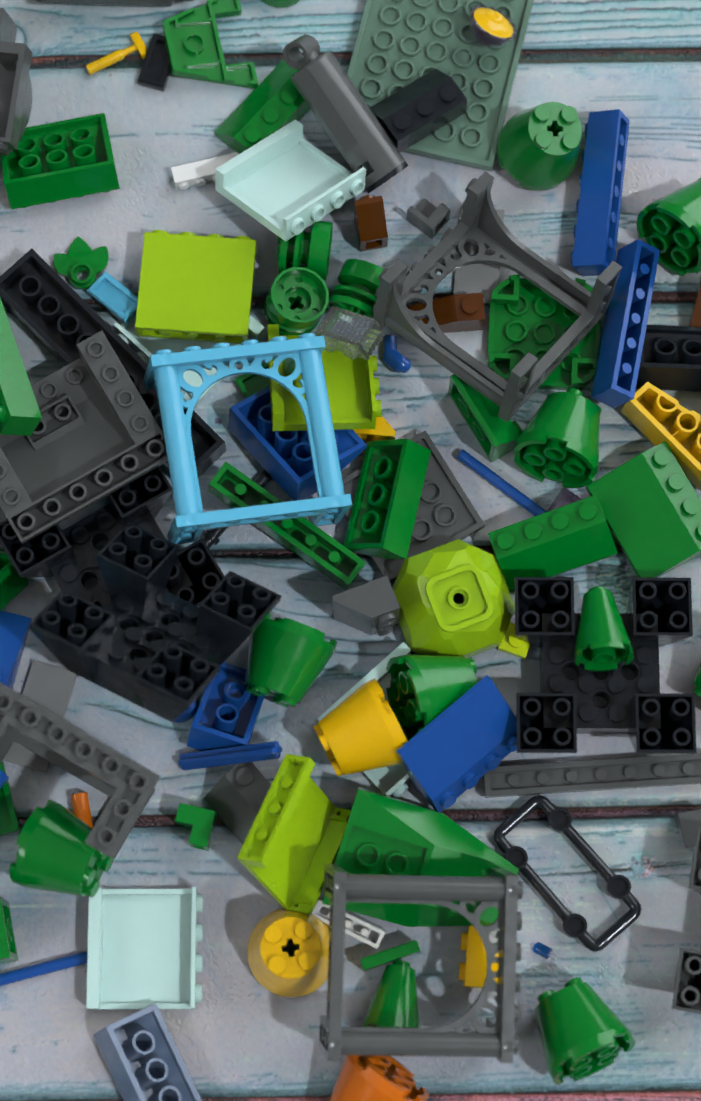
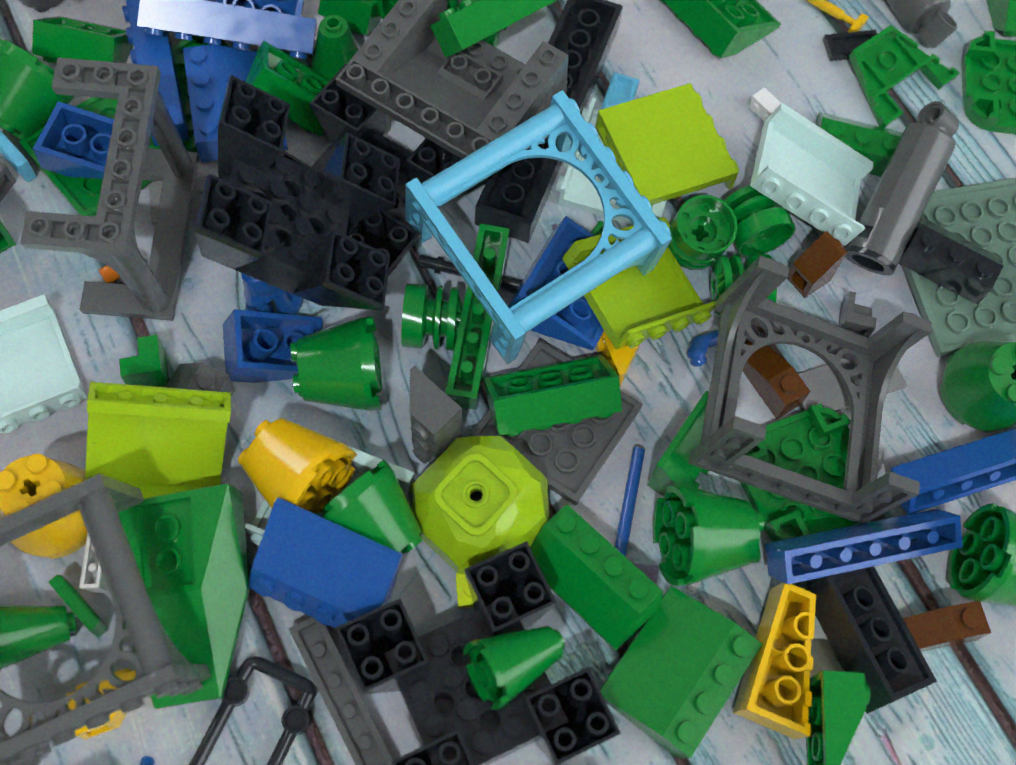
camera: 60 degrees right, 10 degrees down
green cone [10,800,114,897] -> none
green plate [53,237,109,289] -> none
blue axle [178,741,282,770] -> none
clear brick [314,306,384,360] -> none
none -> green wheel [401,283,462,351]

